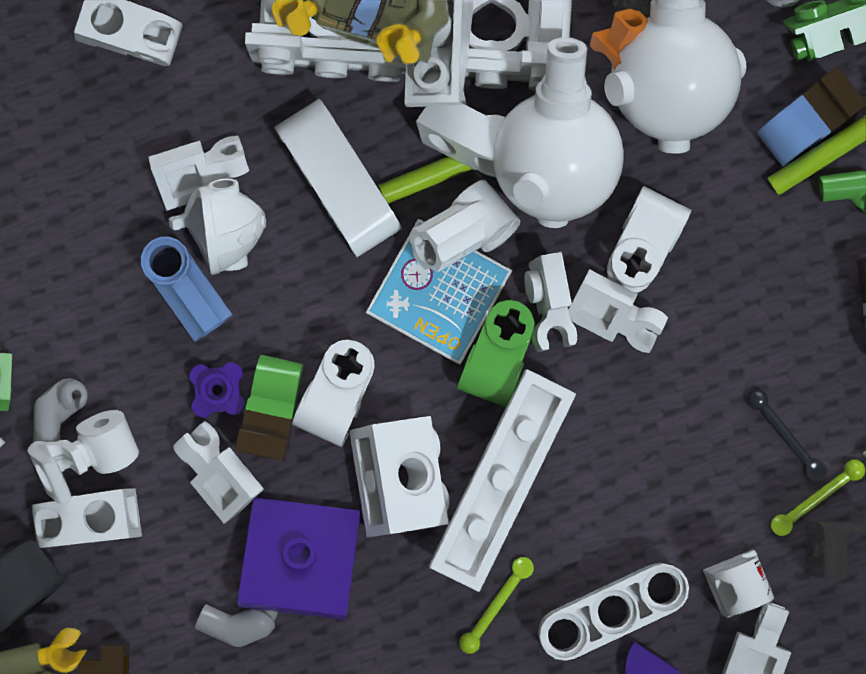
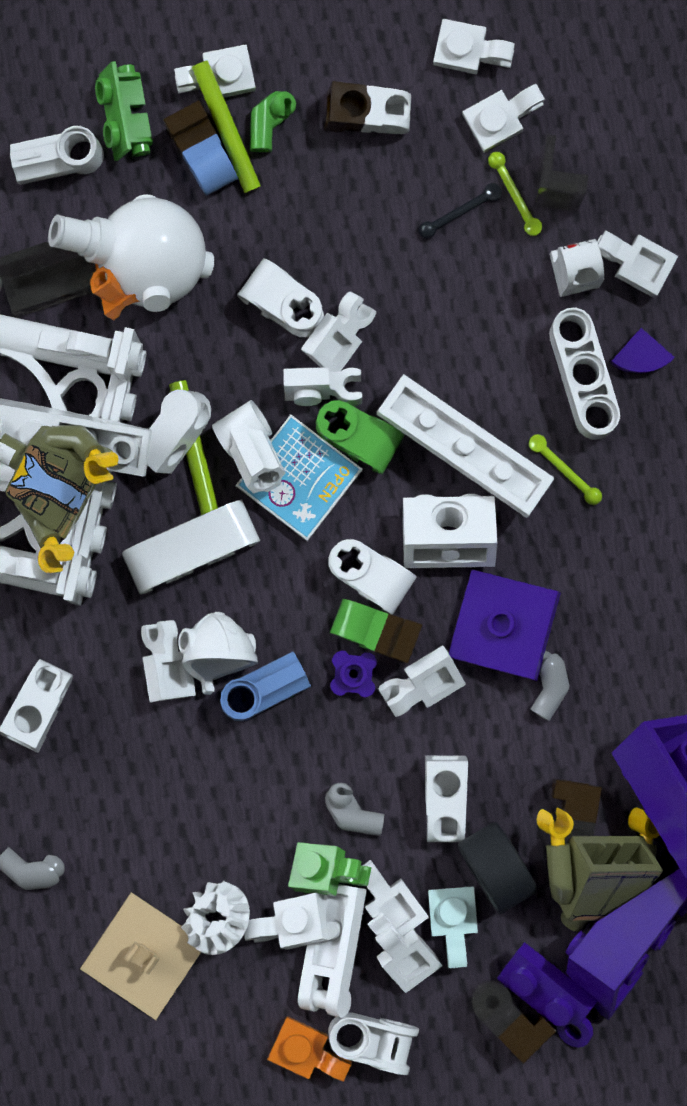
camera: 85 degrees left, 0 degrees up
white leg [28,410,139,504] -> none
white piece [493,38,624,228] -> none

